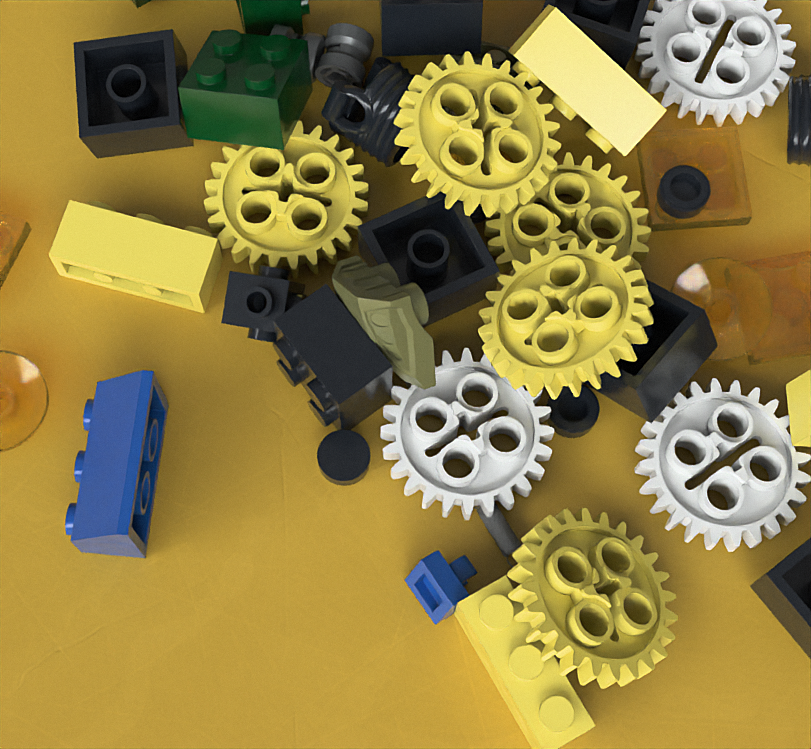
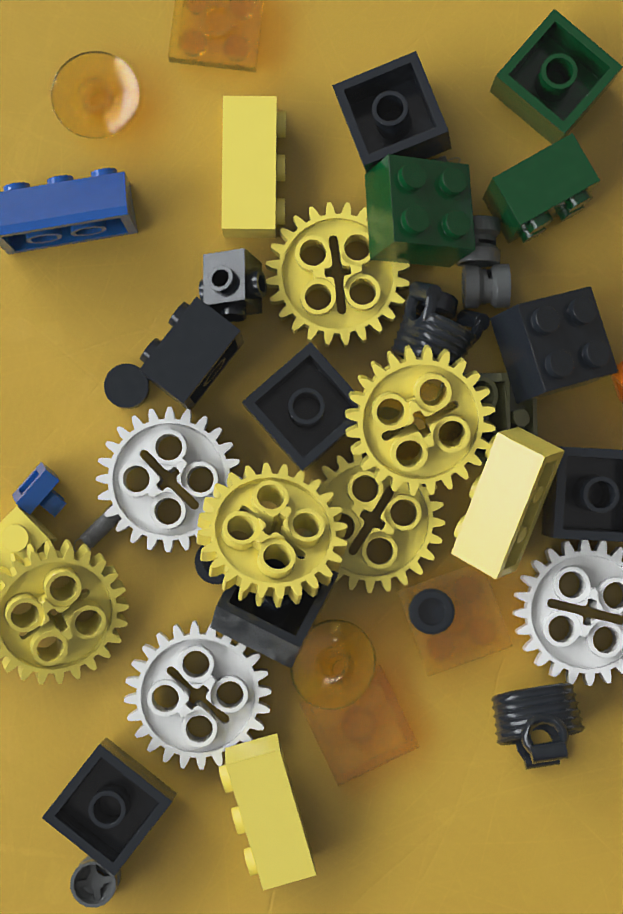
camera: 75 degrees right, 15 degrees up
olive slope [332,256,436,389] -> none

